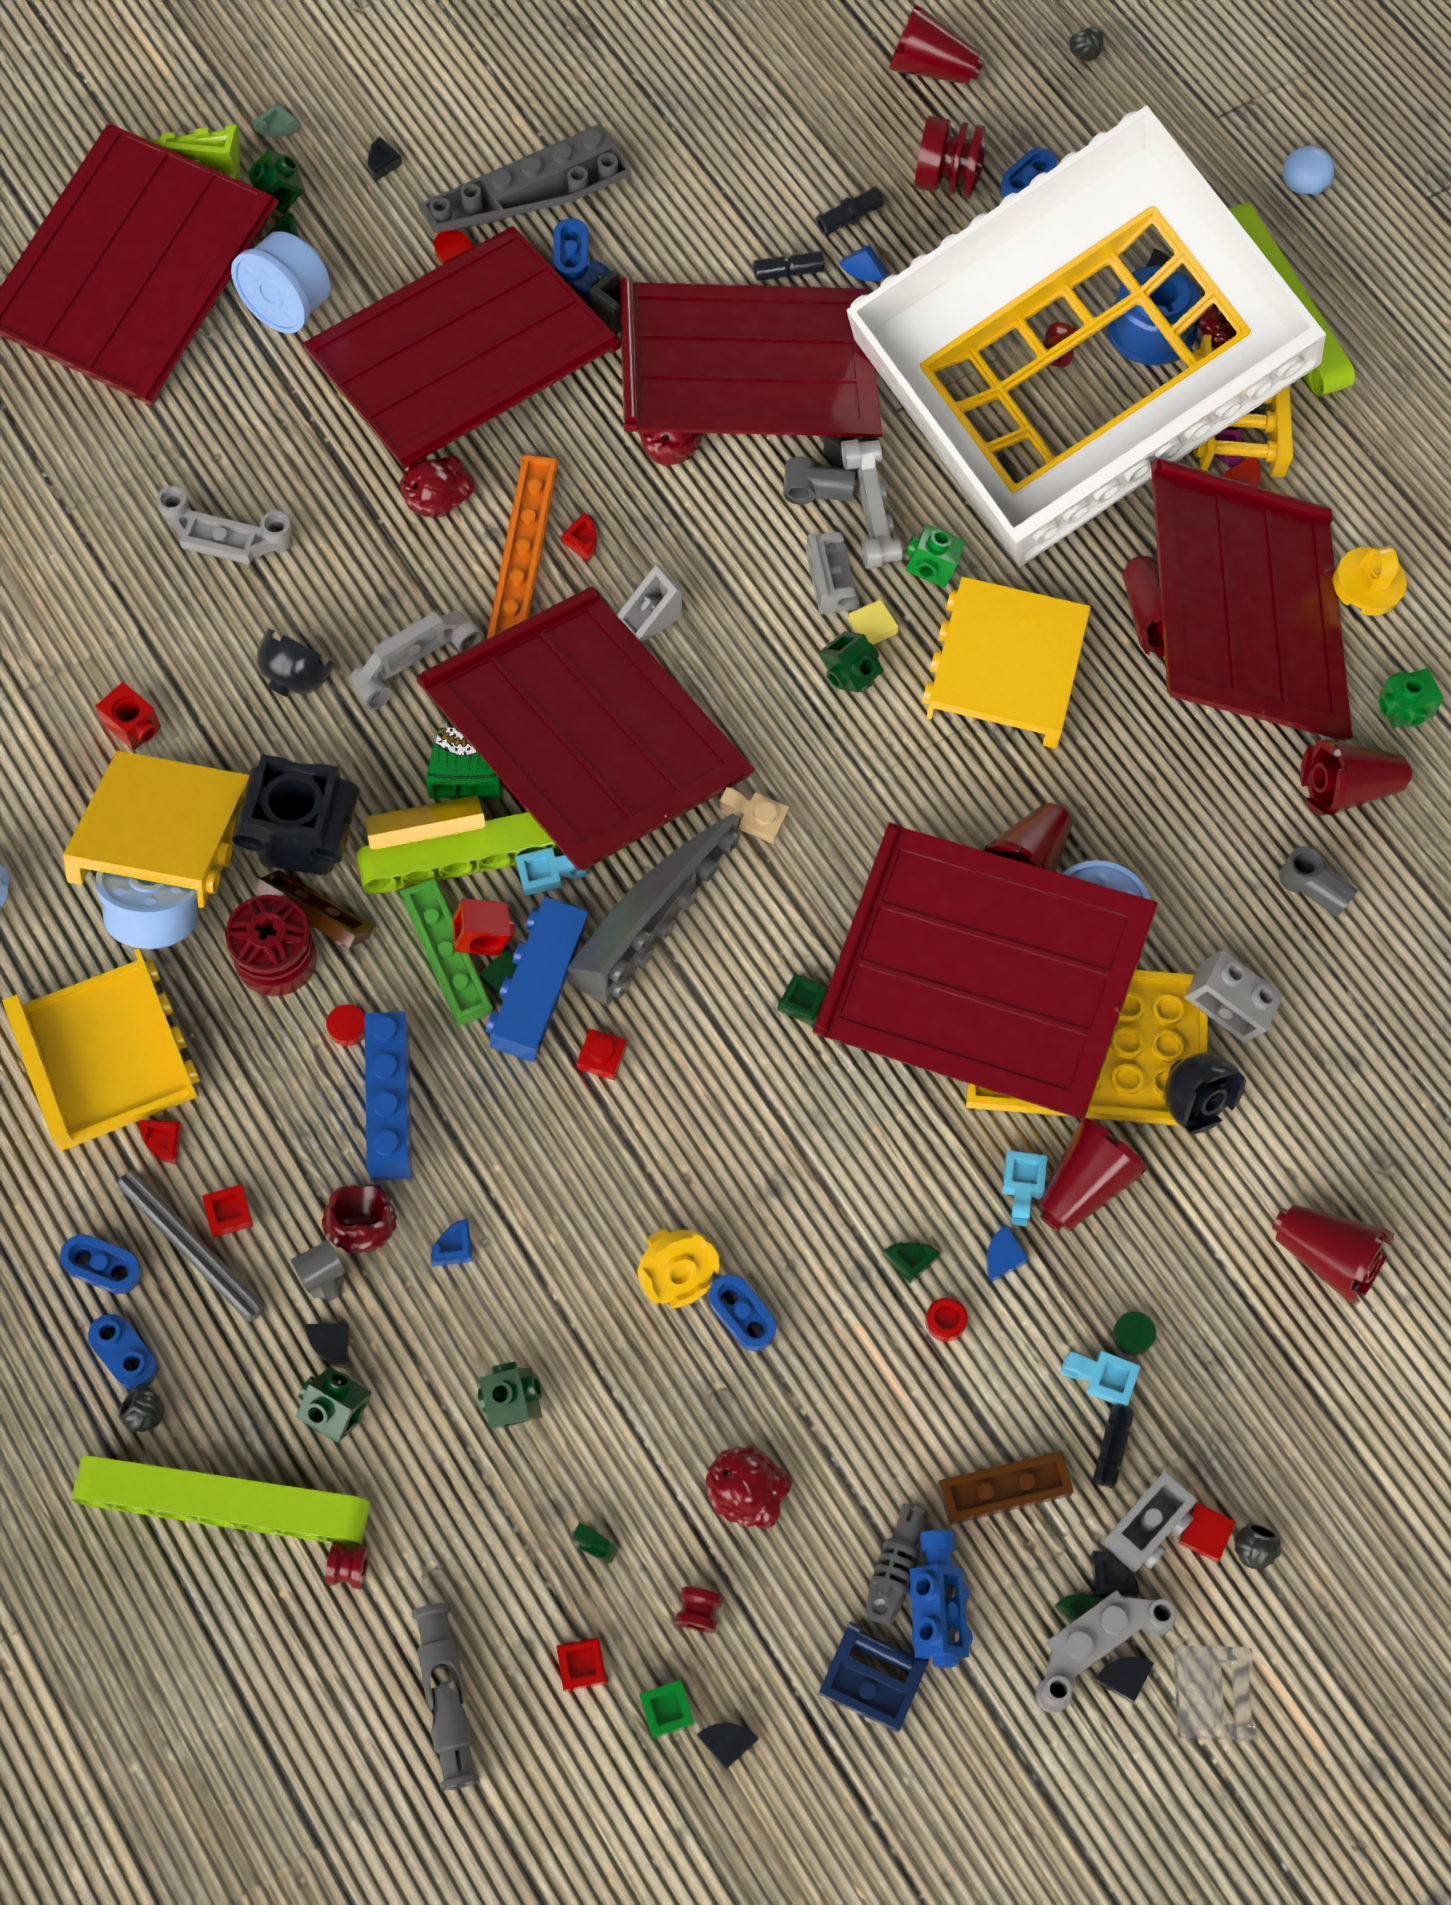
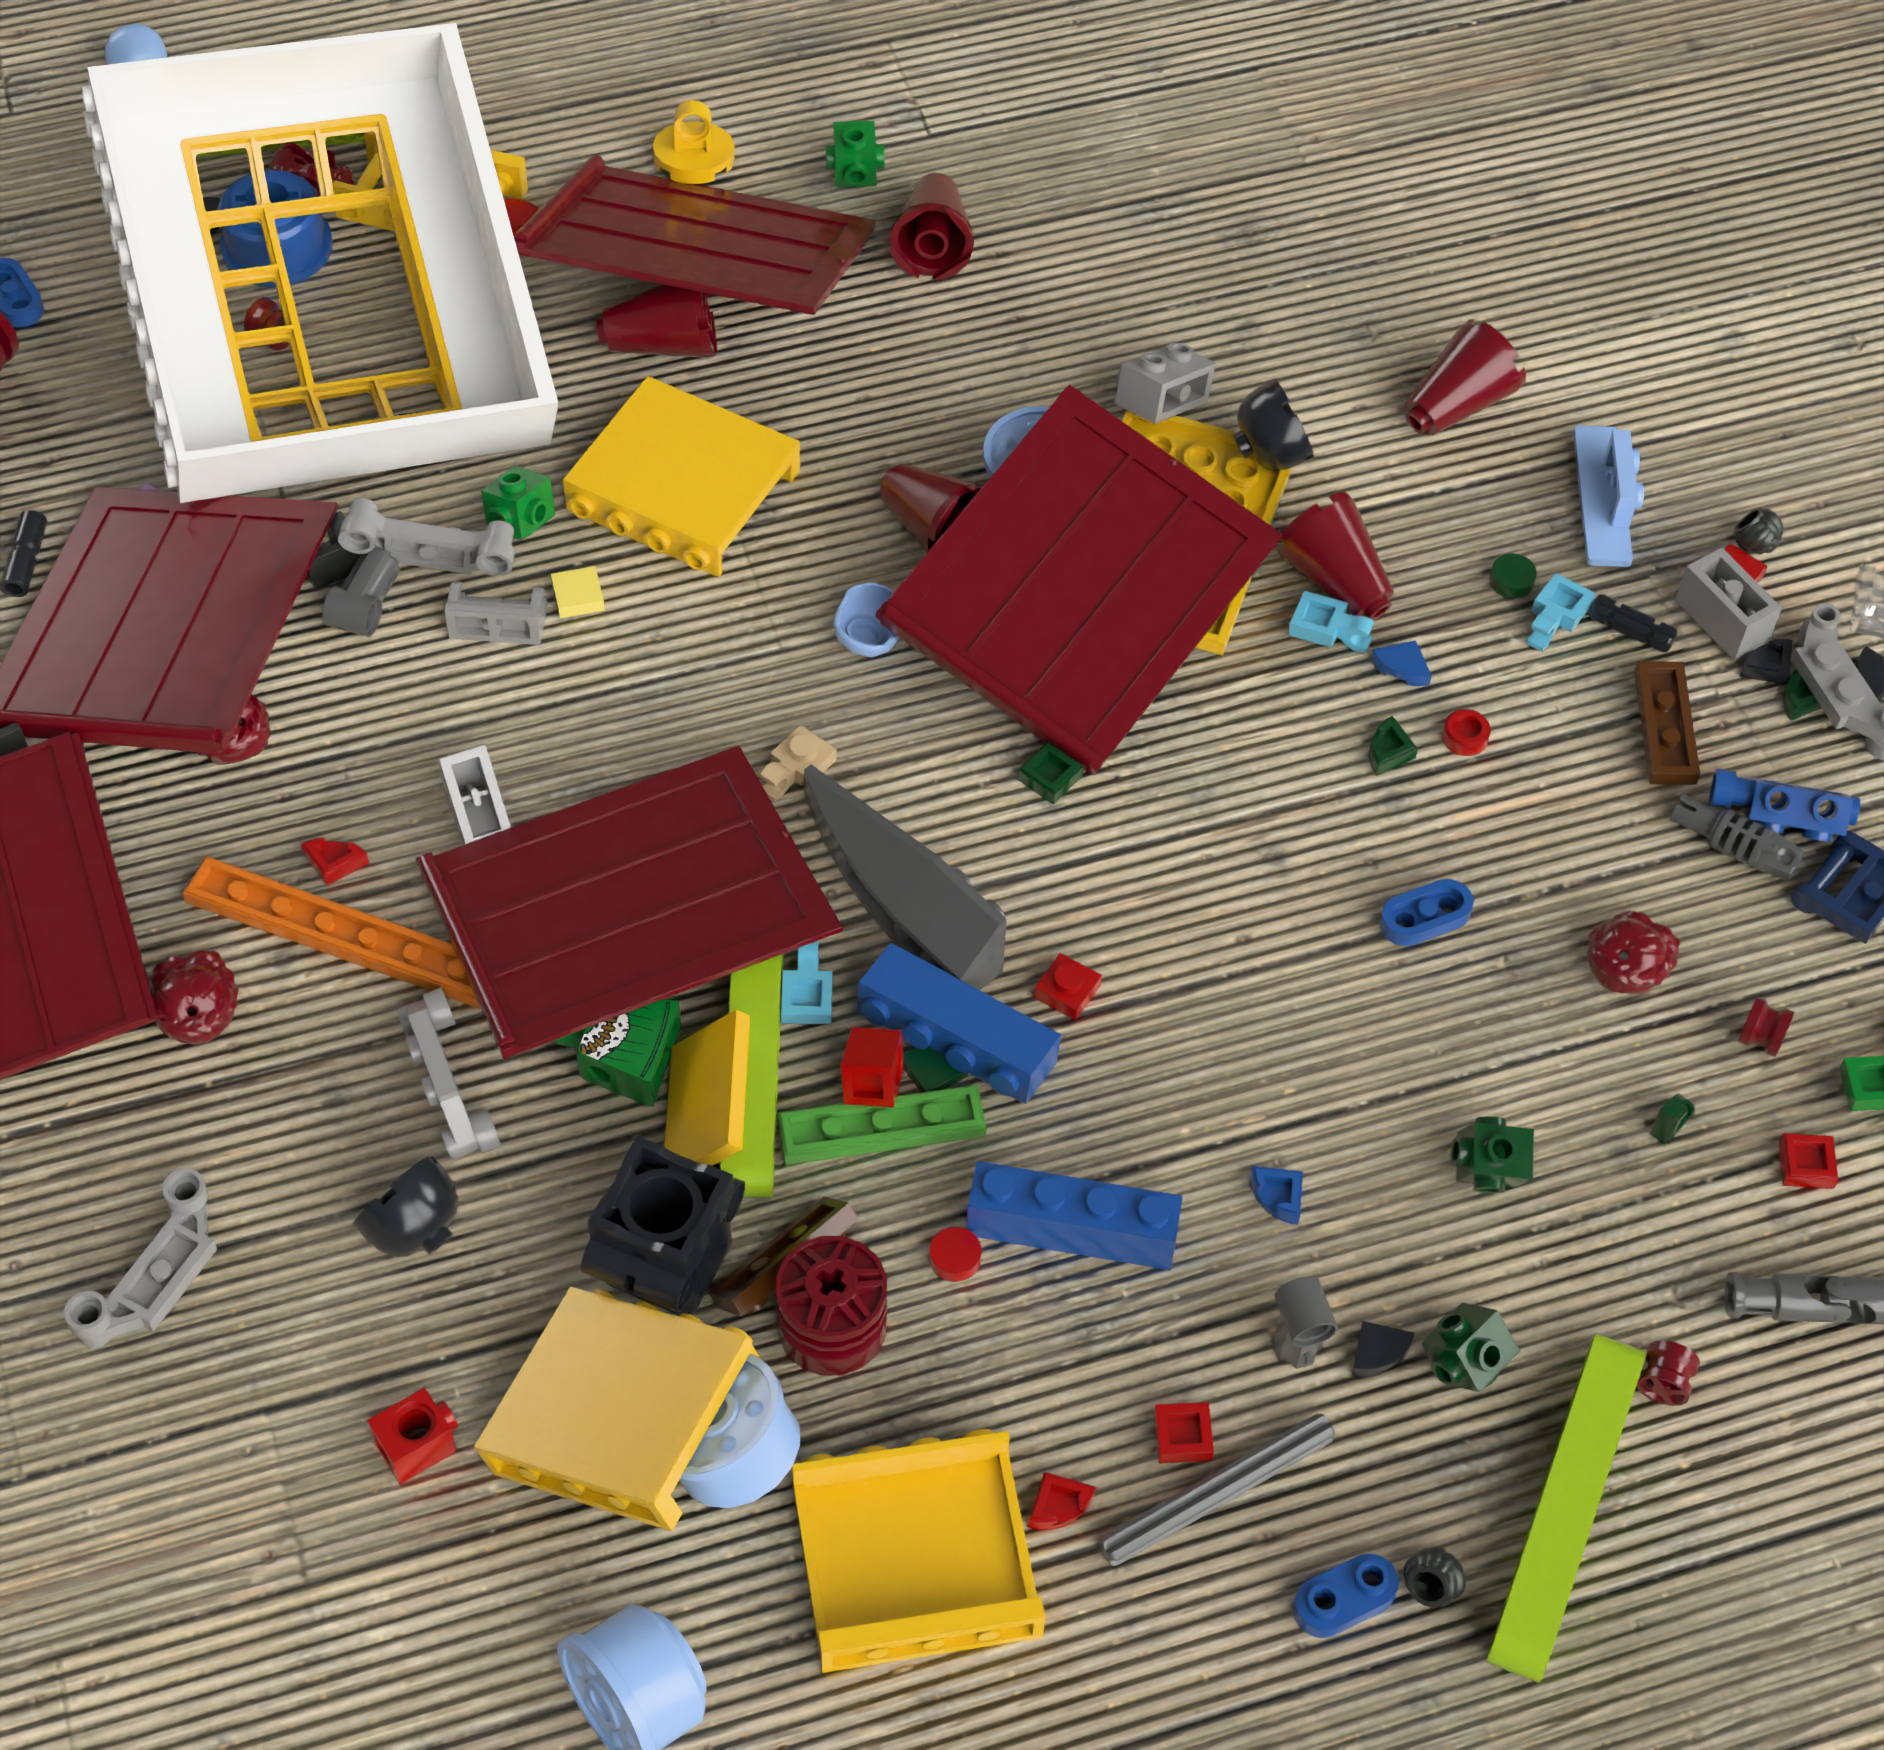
camera: 75 degrees left, 10 degrees down
blue plate [60,1234,142,1294] -> none
dark red hair [322,1185,397,1253] -> none
yellow tile [637,1228,720,1308] -> none
dark green brick [818,631,884,693] -> none
blue tile [839,244,888,281] -> none
dark grey piece [1279,846,1359,918] -> none
none -> light blue hair [833,582,900,658]
none -> light blue bracket [1573,425,1644,567]

